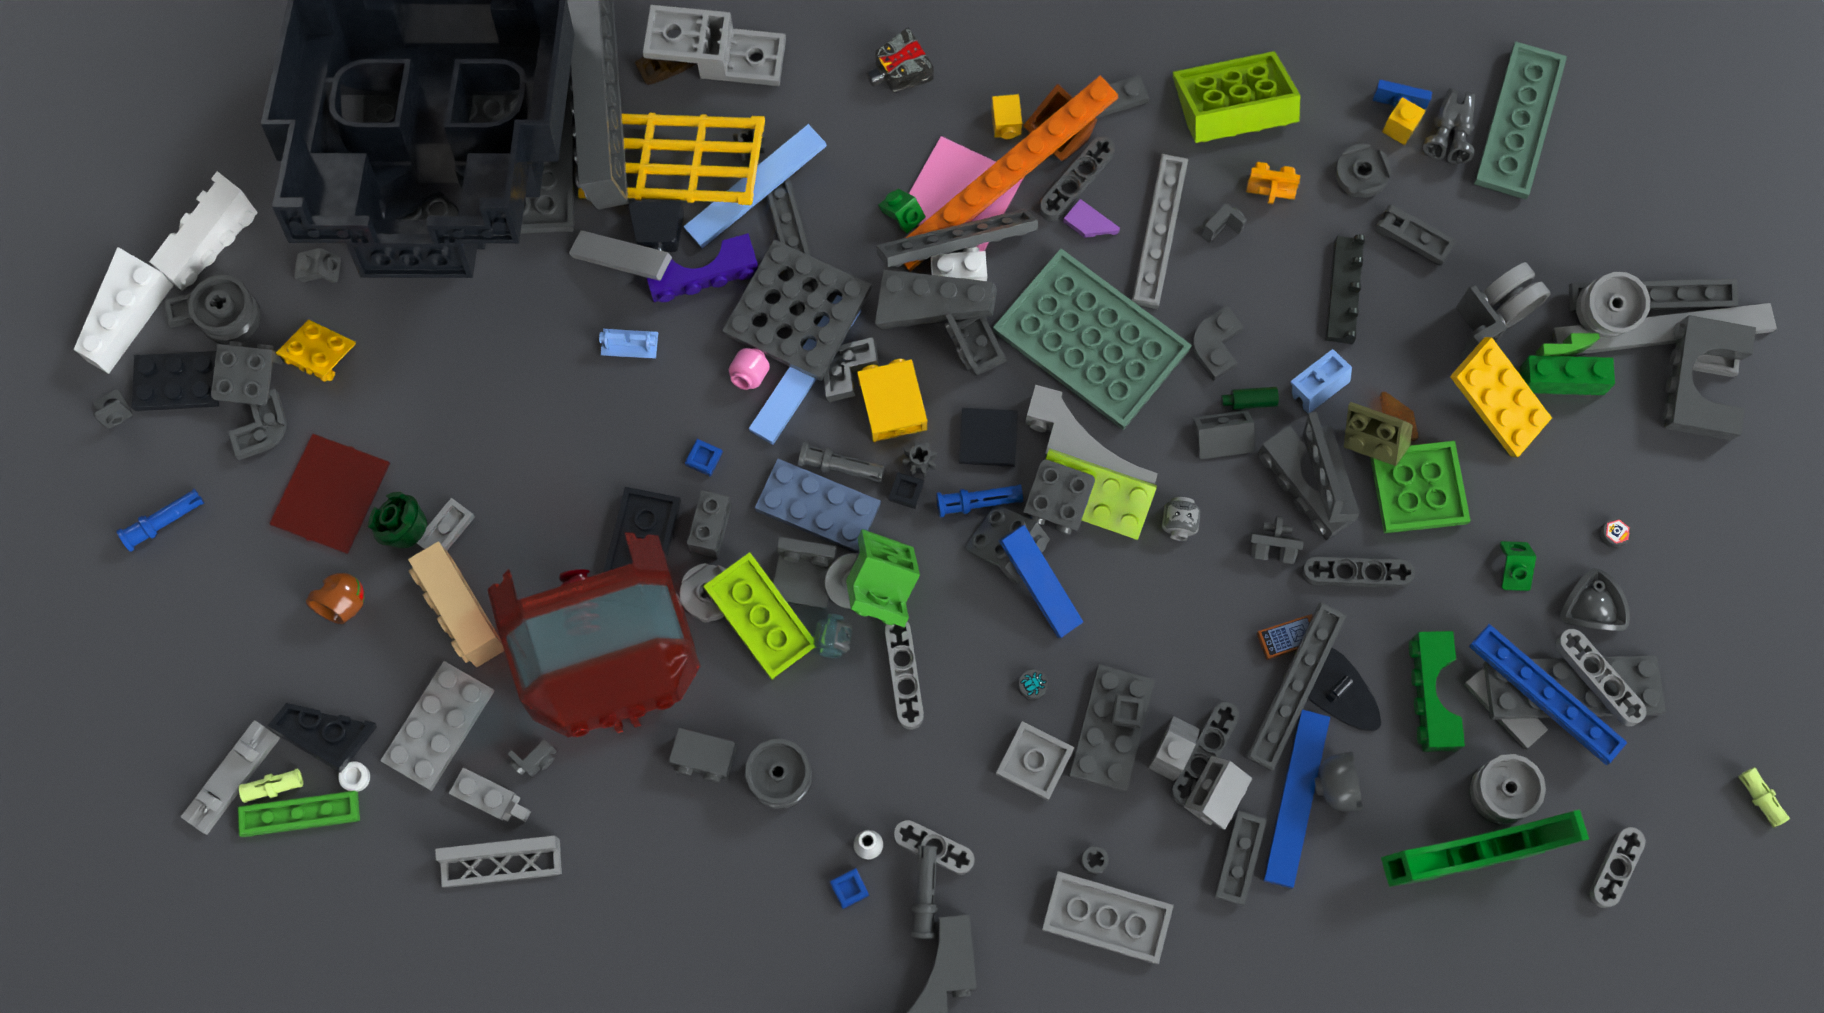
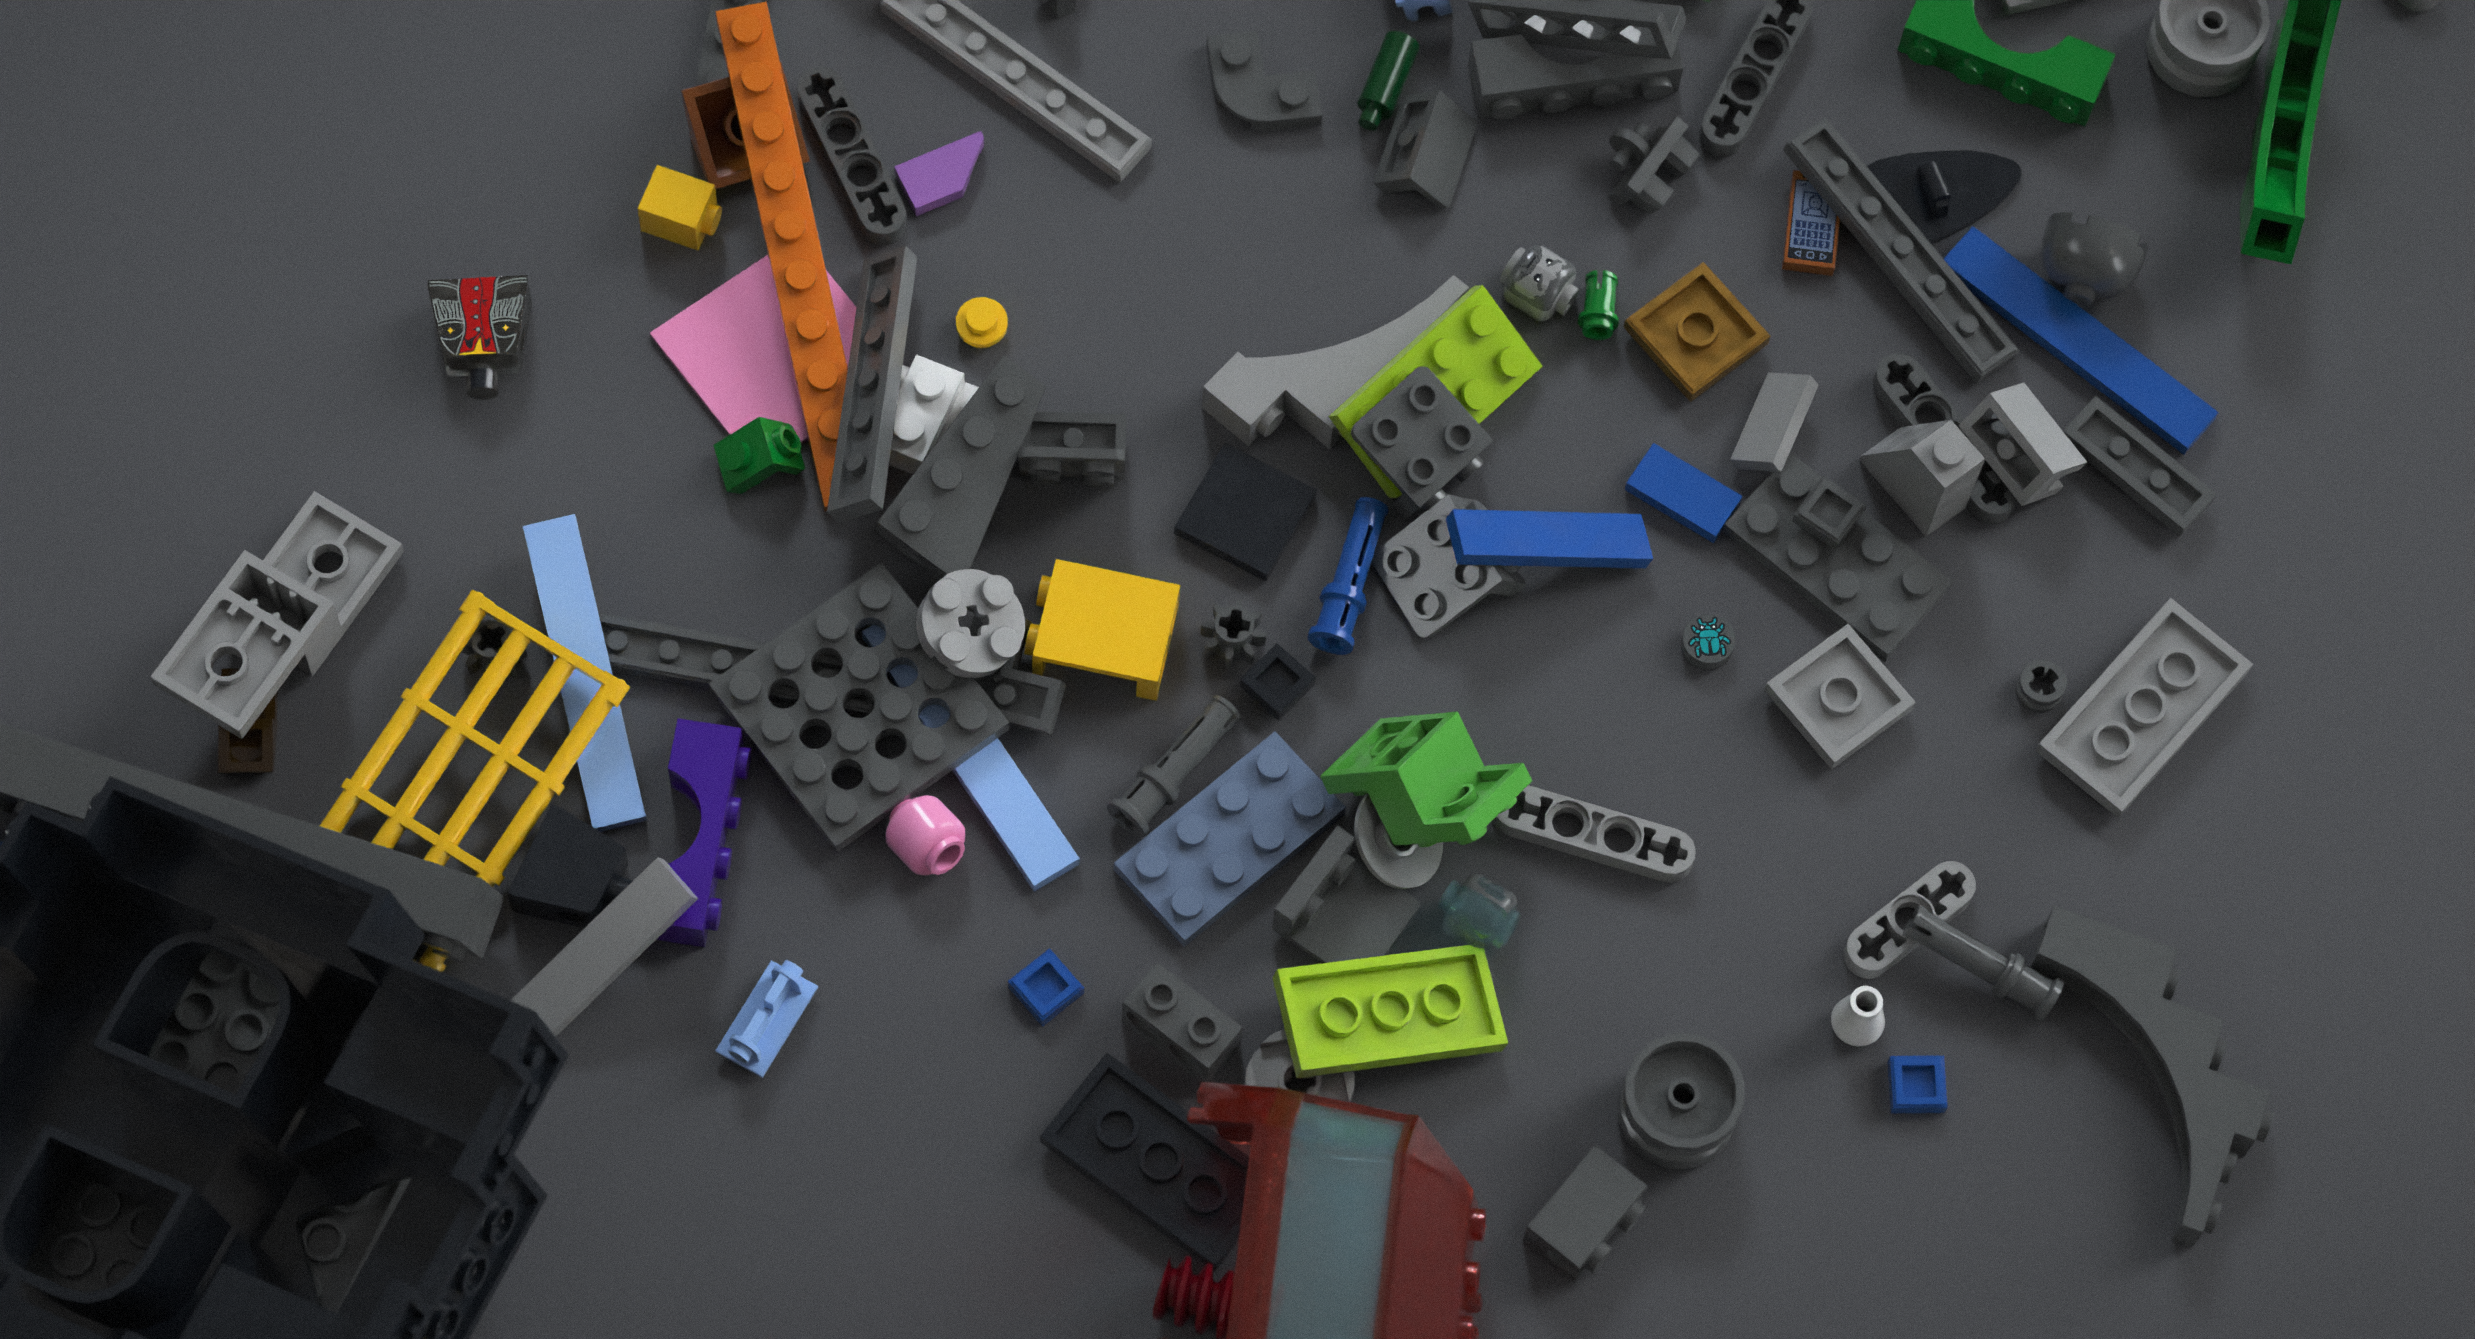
camera: 70 degrees left, 5 degrees down
sand green plate [993,248,1192,430] -> none
none -> light grey plate [916,569,1025,678]
none -> yellow plate [956,297,1008,348]
none -> green pin [1578,270,1619,340]
none -> pearl gold plate [1623,262,1771,402]
none -> blue tile [1625,443,1743,543]
none -> light grey tile [1730,372,1819,473]

